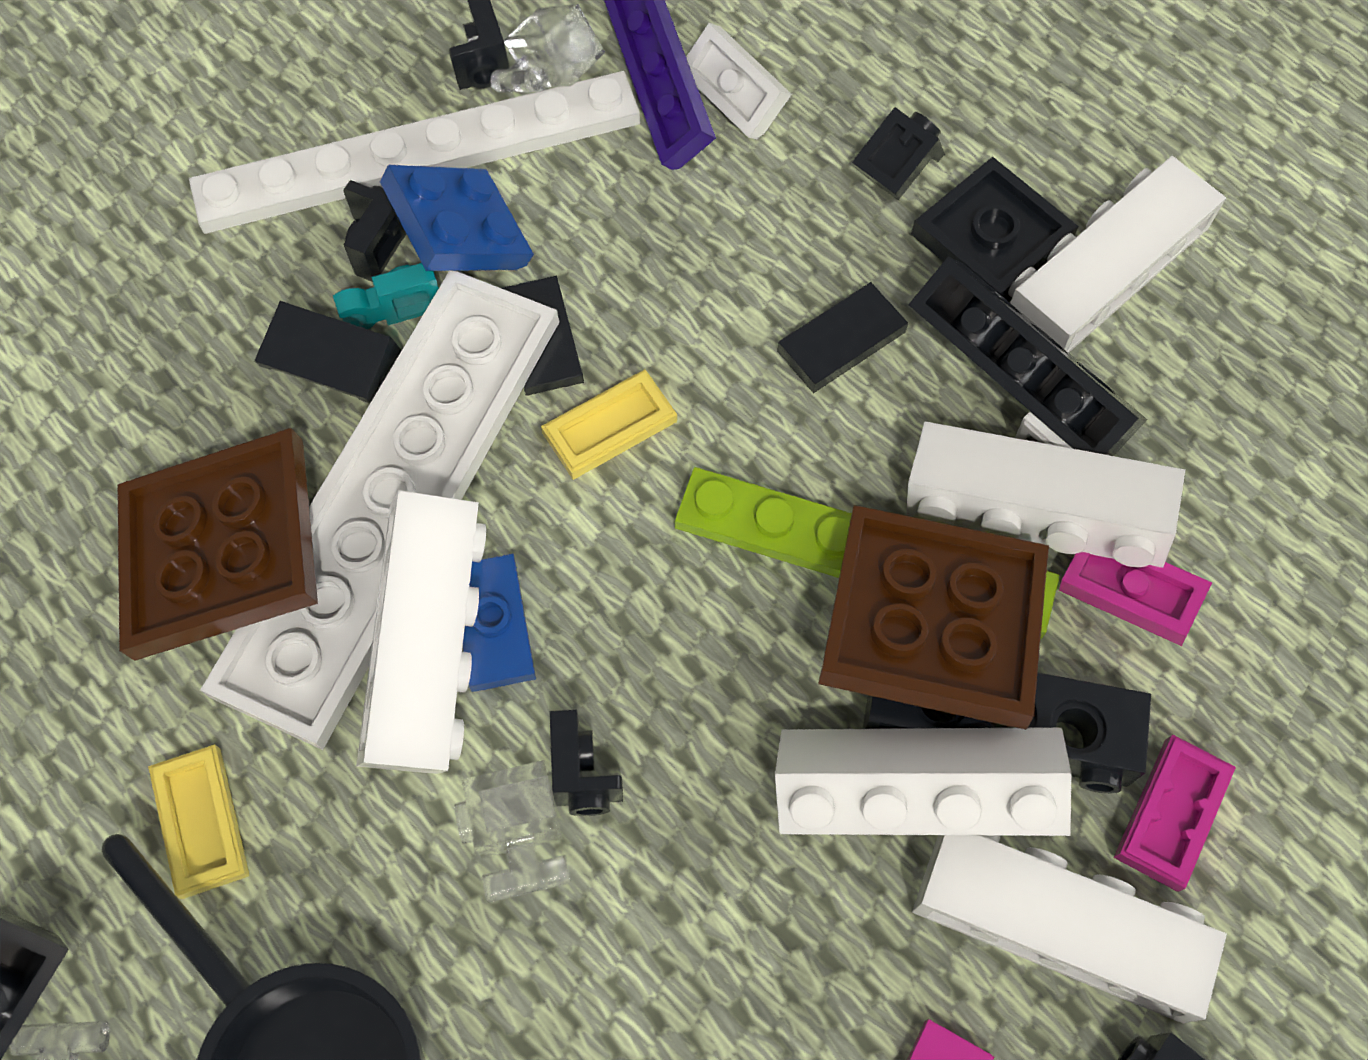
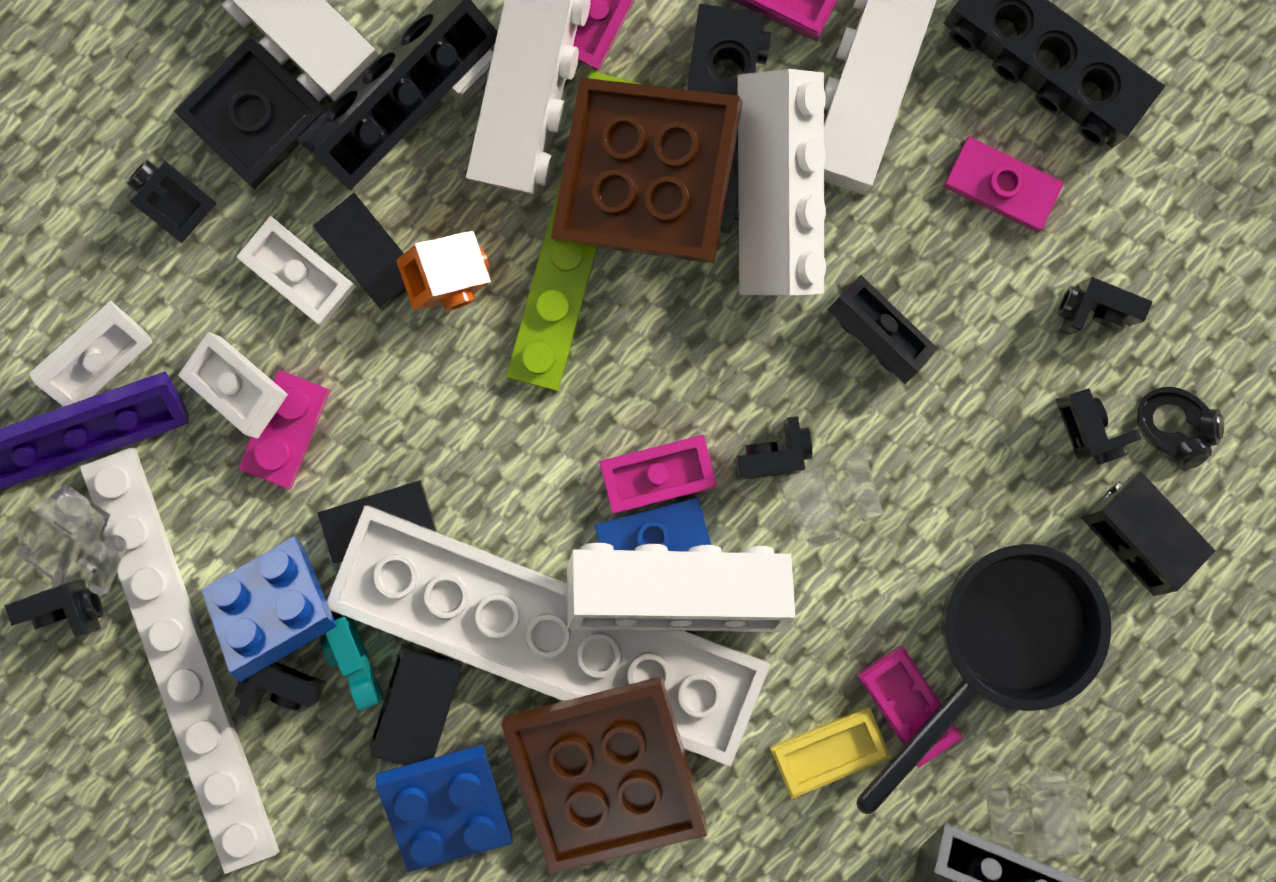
camera: 95 degrees left, 20 degrees up
light yellow tile [541,369,677,480] -> none
none -> white plate [178,332,288,439]
none -> white plate [236,216,357,327]
none -> dark pink plate [238,370,331,489]
none -> blue plate [376,745,513,872]
none -> brick [396,231,491,311]
none -> dark pink plate [599,434,717,514]
none -> black plate [827,275,938,384]
none -> dark pink plate [856,645,964,768]

